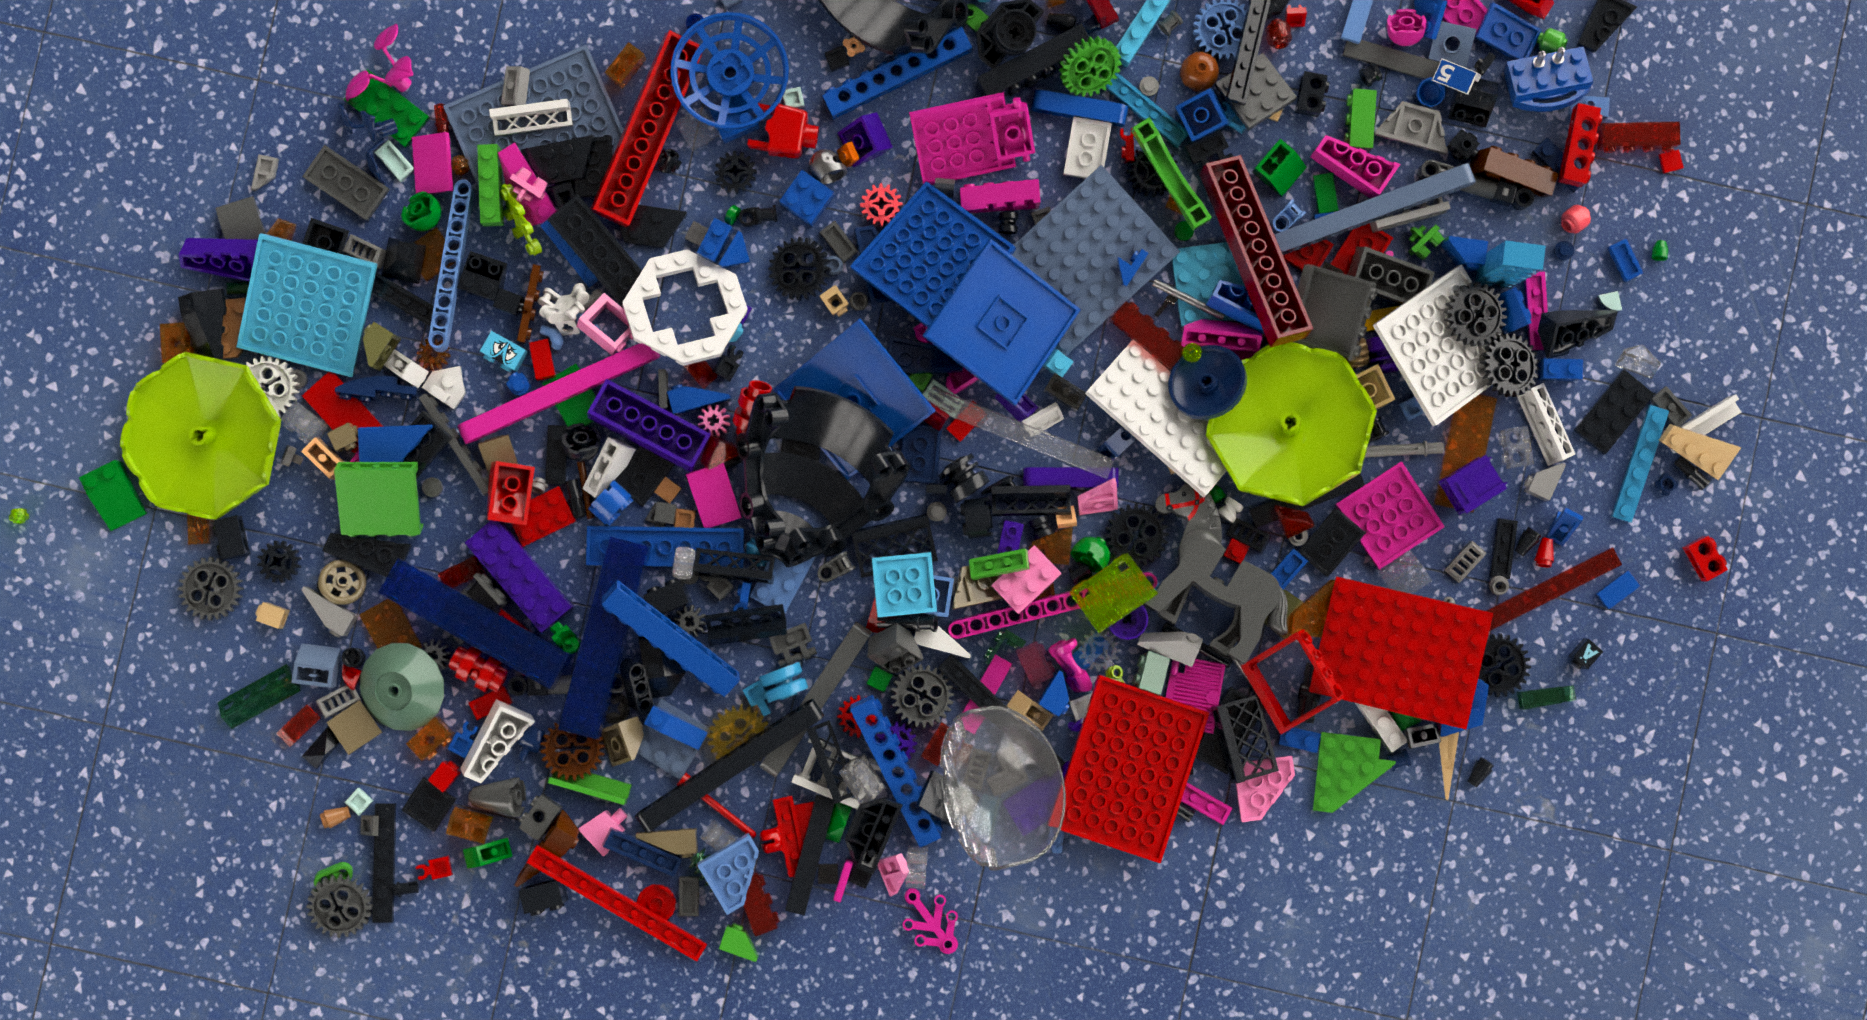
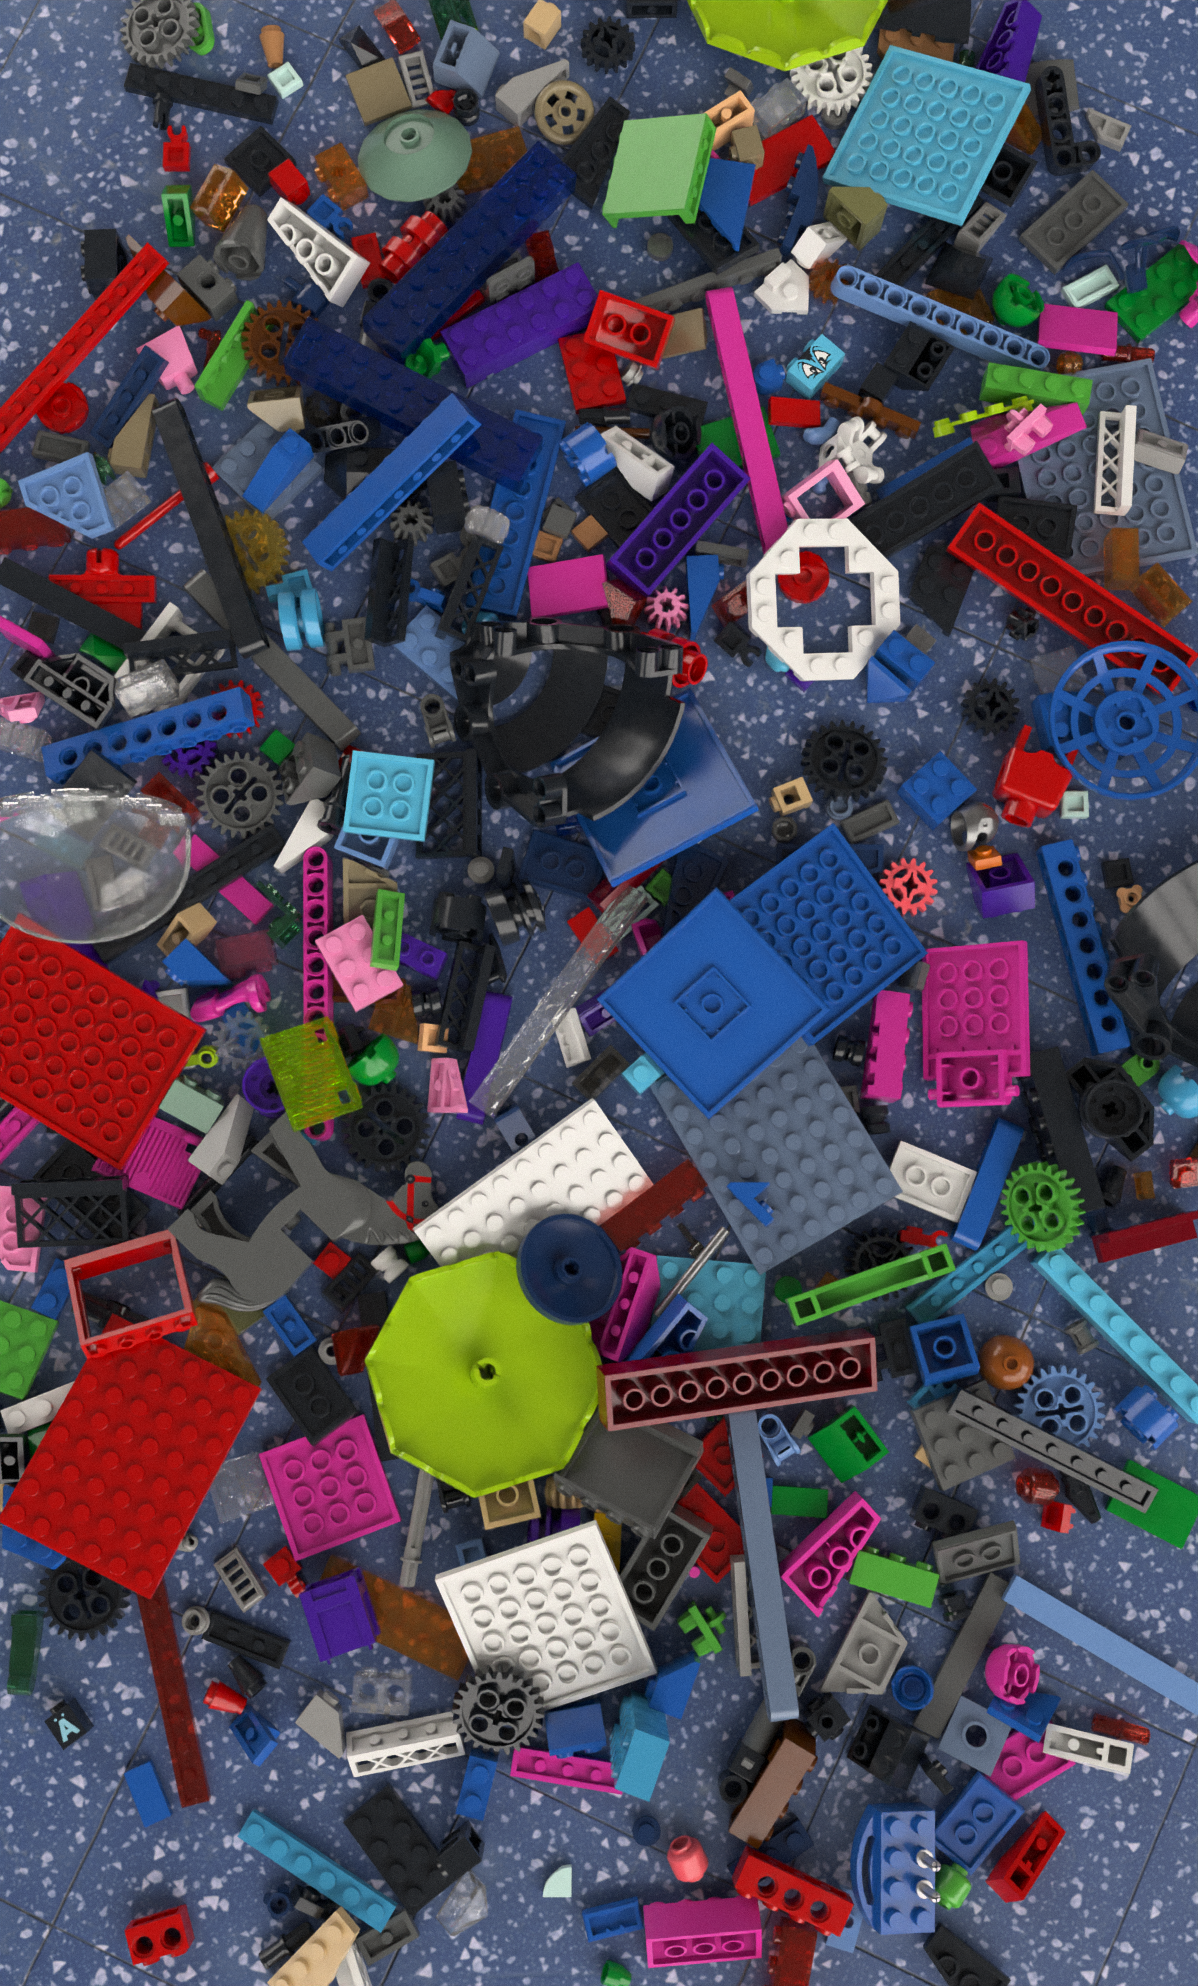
camera: 105 degrees right, 5 degrees down
black wing [521,135,595,185] -> none
green tile [724,205,741,225] -> none
black connector [739,205,778,227] -> none
clear neon green plate [1182,343,1202,362] -> none
blue panel [1432,59,1481,95] -> none
black gear [1444,282,1507,347] -> none
black wedge [1538,310,1617,359] -> none
none -> clear red bar [198,328,221,371]
none -> red plate [263,1545,306,1598]
none -> black plate [290,1884,341,1921]
none -> black brick [436,1820,485,1882]
none -> dark pink slope [643,1895,762,1968]
none -> red tile [777,551,830,604]
none -> dark grey plate [788,1407,815,1439]
none -> black wheel [861,1105,891,1135]
none -> dark grey tile [932,1520,1020,1585]
none -> black beam [1035,66,1101,176]
none -> clear orange brick [1104,528,1139,590]

